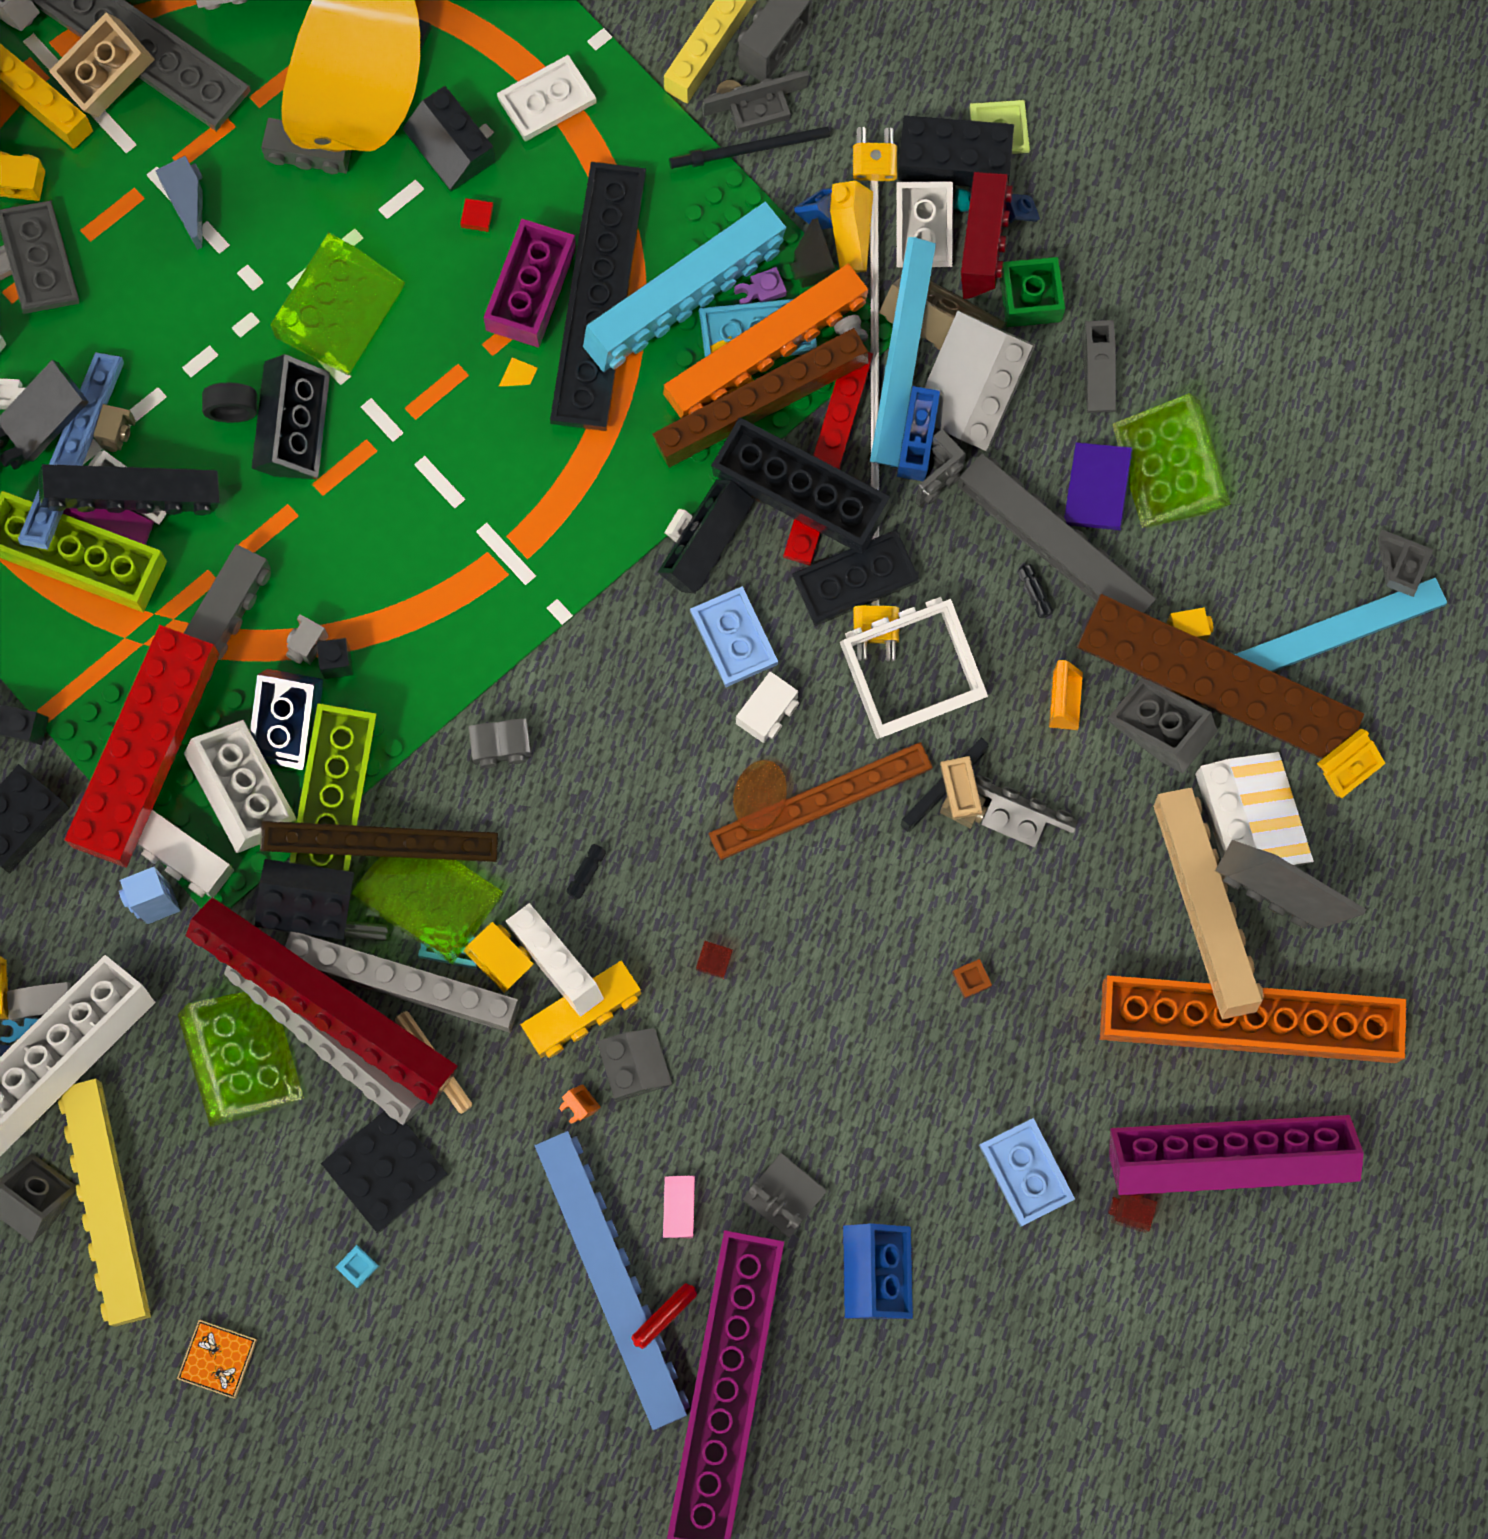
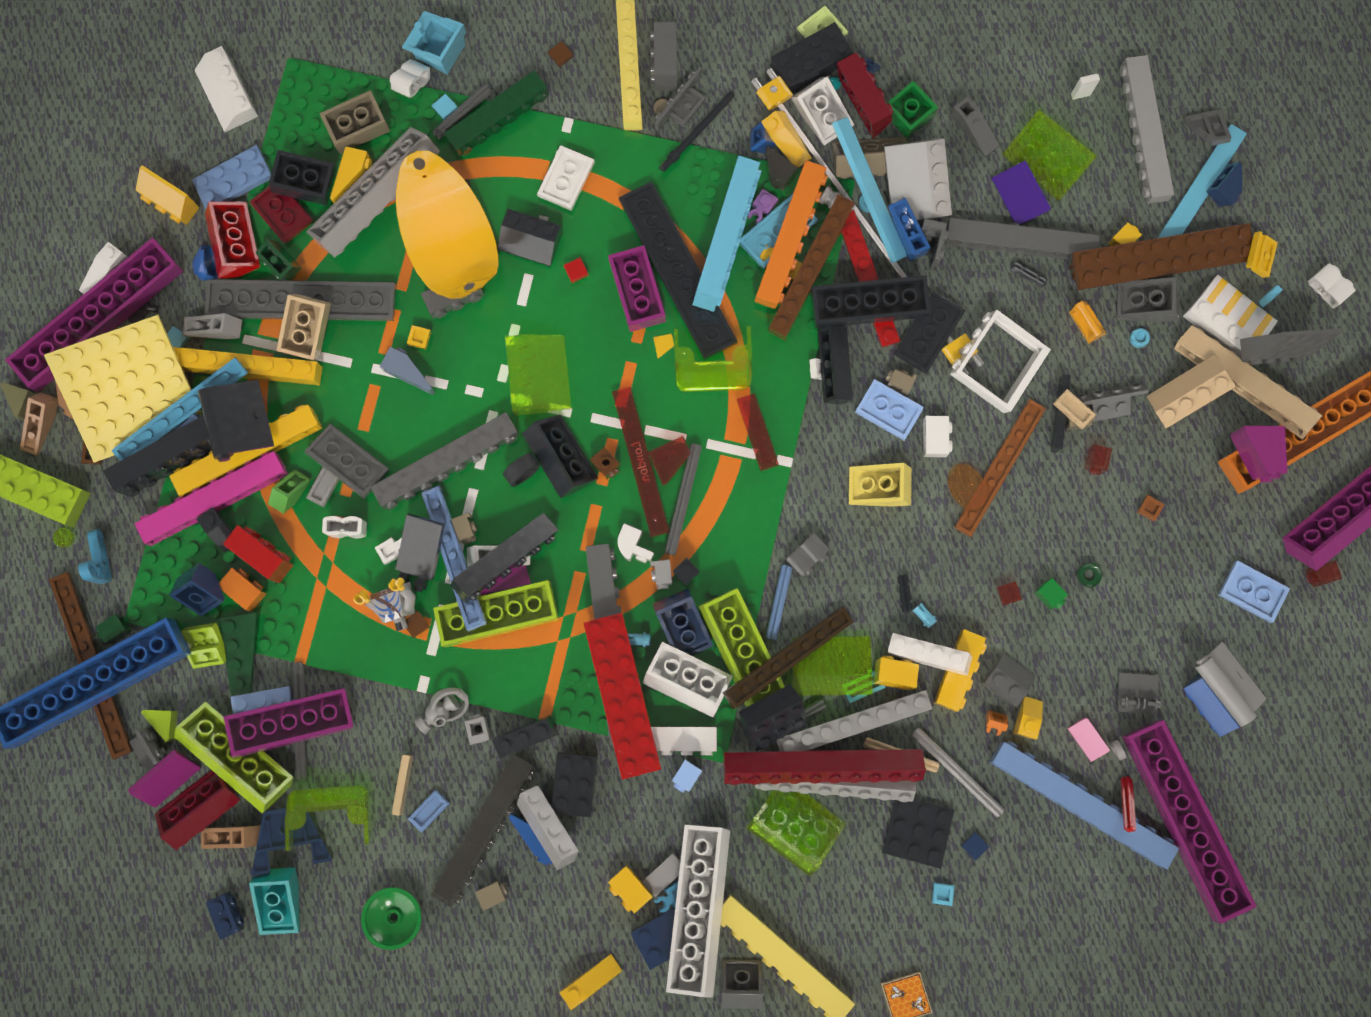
camera: 30 degrees left, 5 degrees up
none -> flat silver brick [371,412,519,510]
none -> yellow plate [407,325,431,349]
none -> reddish brown brick [590,447,621,480]
none -> clear red tile [612,387,669,538]
none -> white brick [618,524,654,563]
none -> medium azure pin [628,632,650,647]
none -> clear red wing [648,436,691,486]
none -> dark grey axle [665,444,702,555]
none -> clear neon green windscreen [674,326,752,392]
none -> clear red plate [736,393,779,472]
none -> medium blue axle [765,565,792,640]
none -> light yellow slope [849,463,912,507]
none -> dark tan brick [886,369,917,396]
none -> light grey axle [912,728,1004,817]
none -> medium azure pin [913,603,937,628]
none -> dark blue tile [960,832,989,861]
none -> yellow slope [1013,696,1043,739]
none -> green brick [1034,578,1068,609]
none -> white tile [1071,74,1100,100]
none -> dark green piece [1076,563,1102,588]
none -> clear red brick [1084,444,1112,475]
none -> light grey tile [1110,740,1127,761]
none -> light grey brick [1119,55,1174,204]
none -> medium azure tile [1129,328,1150,348]
none -> tan slope [1147,354,1237,428]
none -> light grey door [1195,642,1266,727]
none -> dark blue slope [1206,162,1243,207]
none -> magenta slope [1231,426,1288,483]
none -> medium azure tile [1258,285,1283,307]
none -> white brick [1308,263,1355,309]

